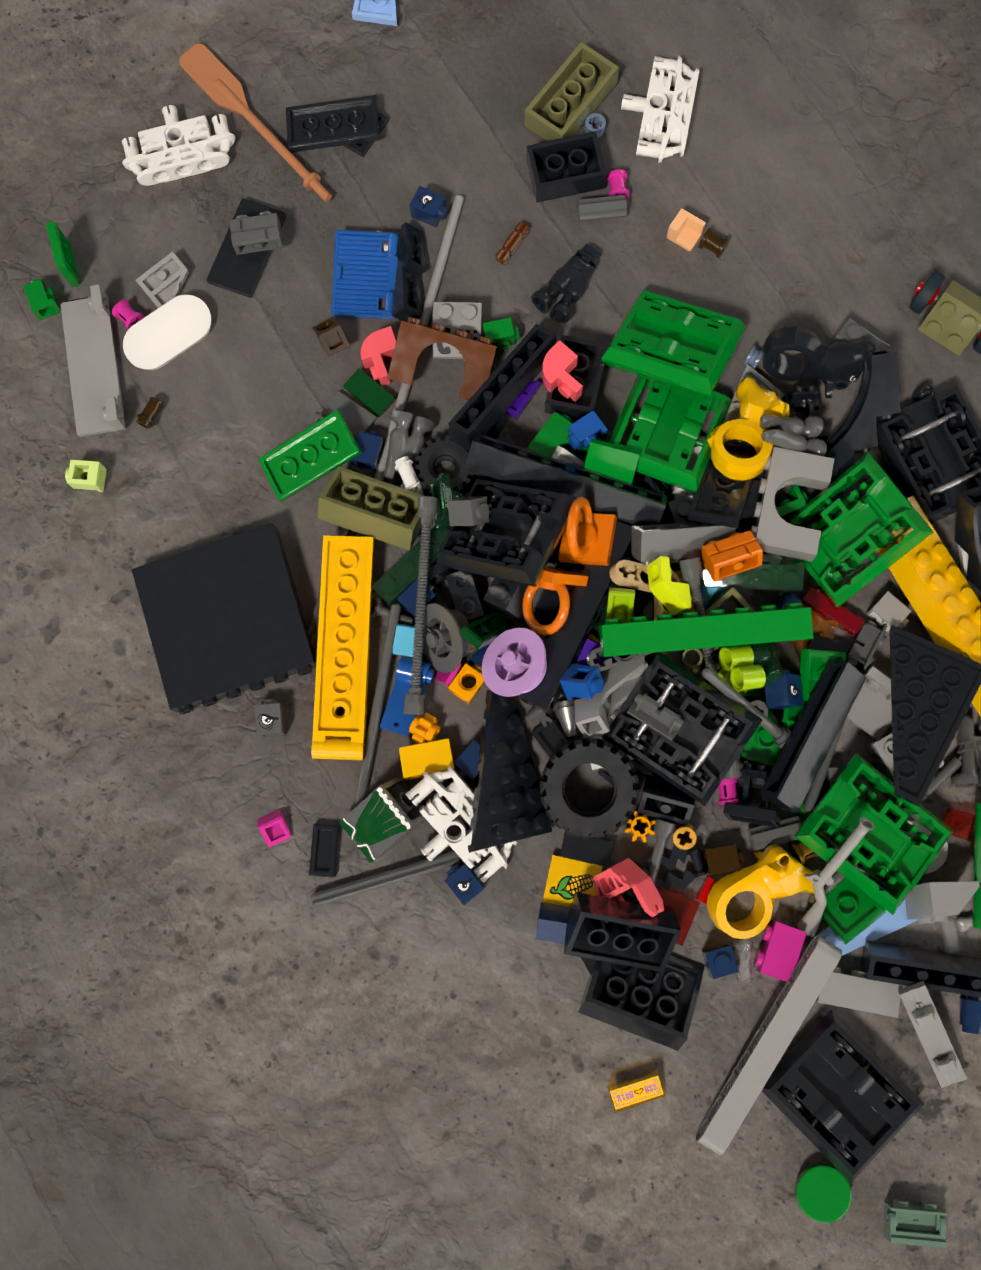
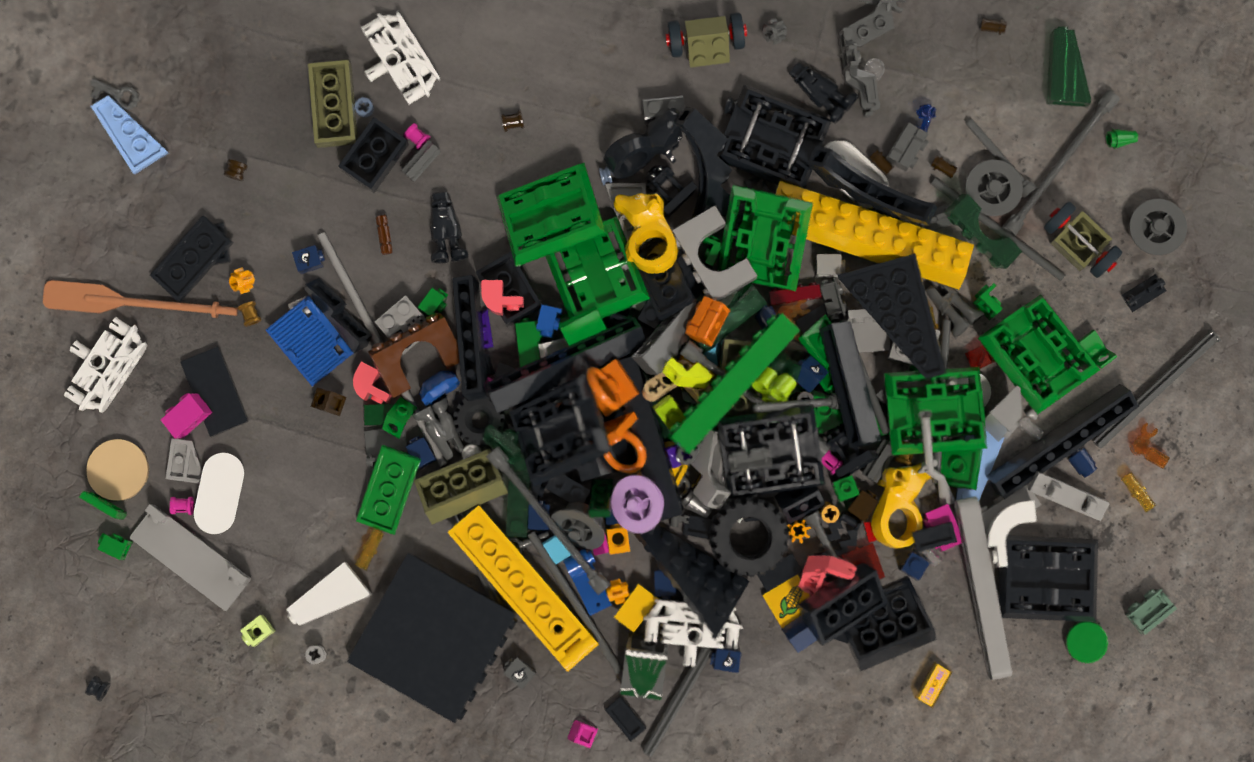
camera: 45 degrees left, 5 degrees up
dark brown pin [136,397,164,429] -> none
dark grey brick [229,211,283,255] -> none
white pin [394,456,421,490] -> none
dark grey brick [447,496,489,526] -> none
blue brick [560,664,604,700] -> none
light nougat panel [667,208,706,251] -> none
dark grey piece [760,414,827,457] -> none
none -> tan tile [86,439,149,501]
none -> dark pink brick [161,393,212,439]
none -> dark brown wheel [223,159,248,181]
none -> light orange gear [229,267,255,294]
none -> pearl gold bush [237,301,262,327]
none -> white slope [286,562,372,625]
none -> light grey bush [305,645,327,664]
none -> clear yellow pin [355,528,385,570]
none -> green bracket [382,397,417,439]
none -> blue slope [419,370,460,406]
none -> green brick [831,475,860,503]
none -> black tile [911,521,957,552]
none -> white arch [986,501,1036,567]

